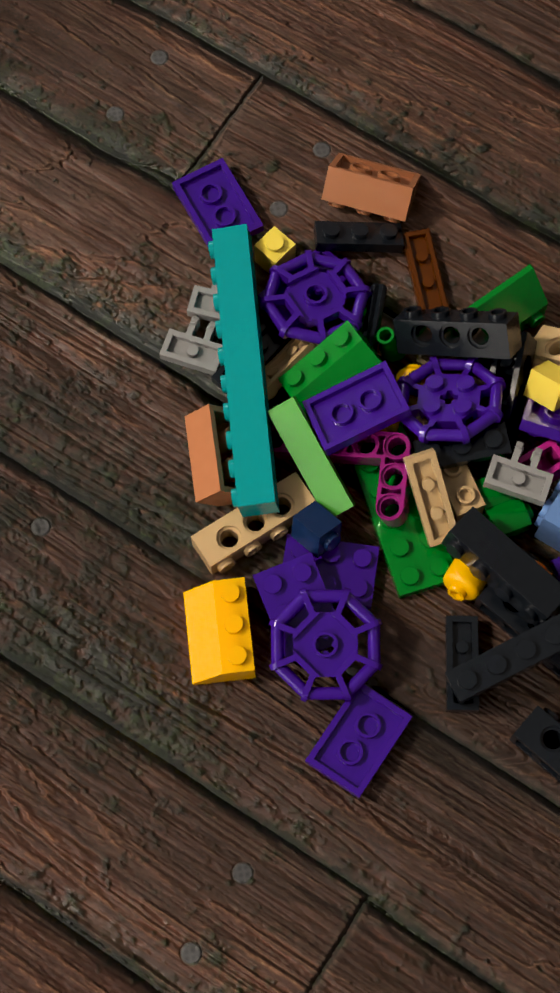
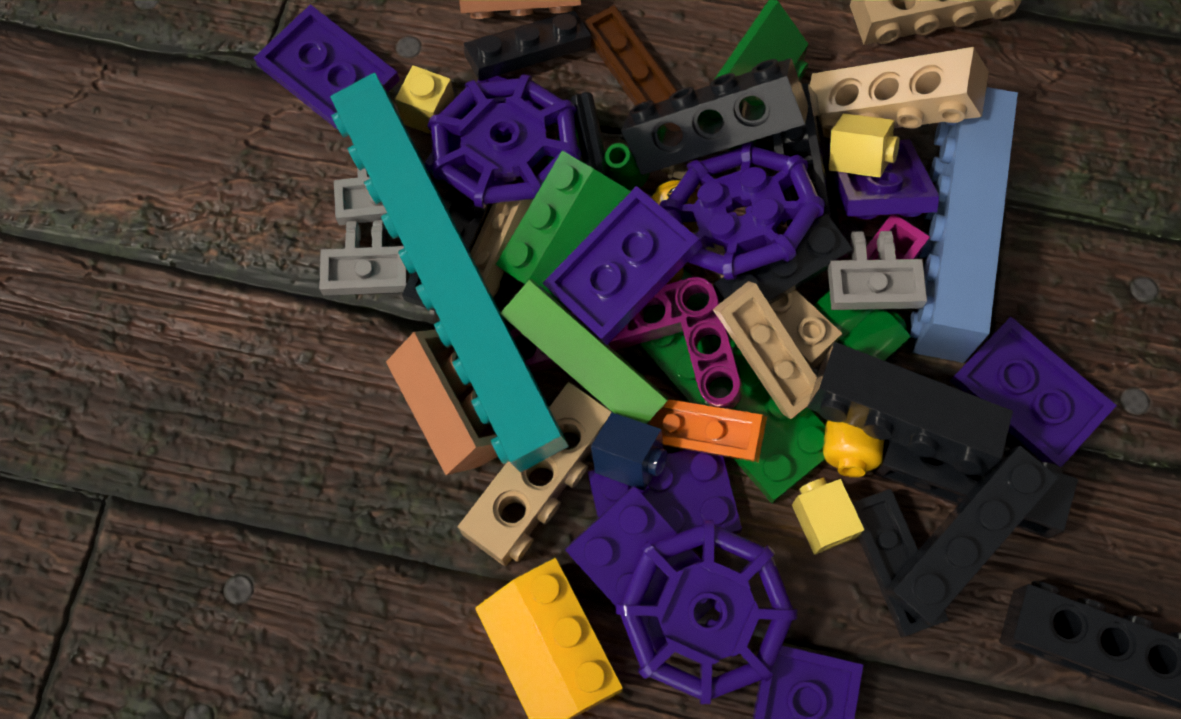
camera: 20 degrees left, 0 degrees up
none -> orange plate [647,399,767,463]
none -> light yellow brick [792,478,864,555]

